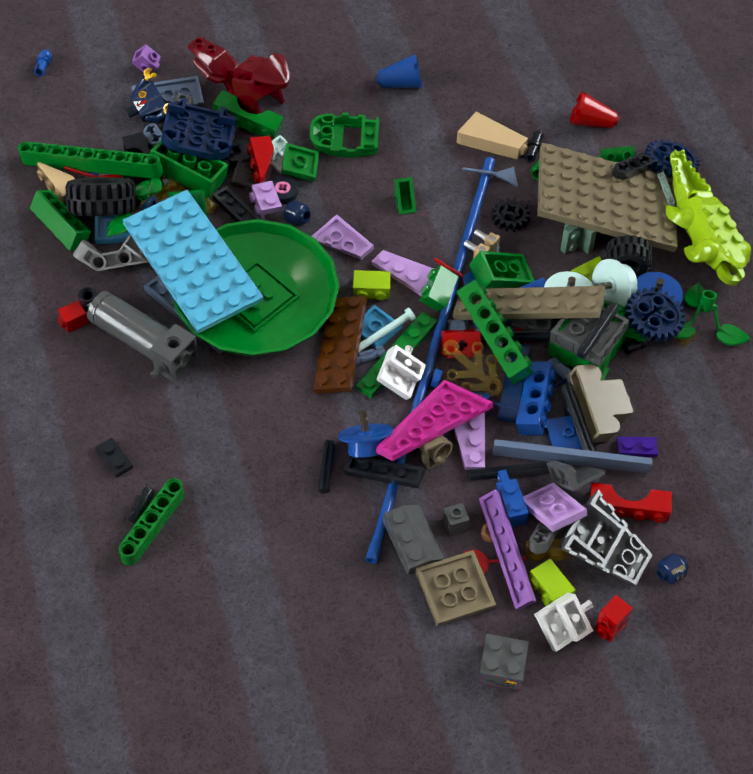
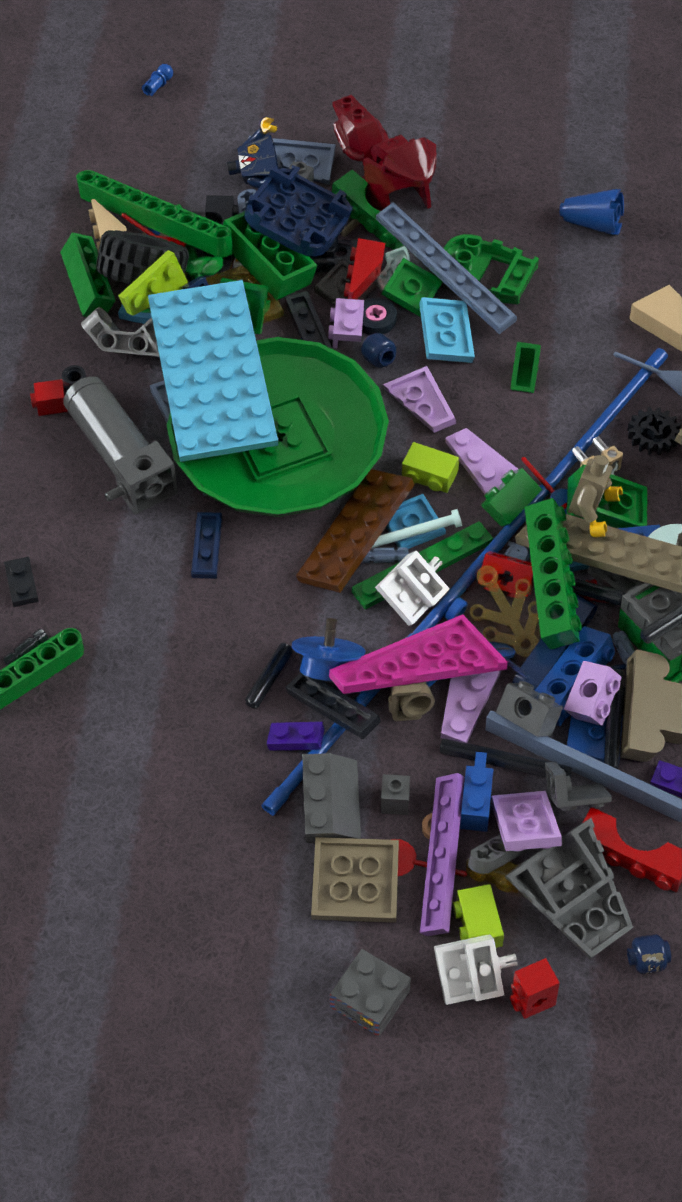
camera: 25 degrees right, 0 degrees up
medium lavender brick [132,44,161,72] -> none
none -> lime wing [118,250,188,316]
none -> dark blue tile [191,512,222,579]
none -> dark purple plate [267,722,325,751]
none -> sand blue tile [376,202,517,334]
none -> medium azure plate [419,297,475,363]
none -> dark grey brick [496,681,563,737]
none -> lavender brick [564,661,622,726]
none -> dark tan torso [568,455,623,537]

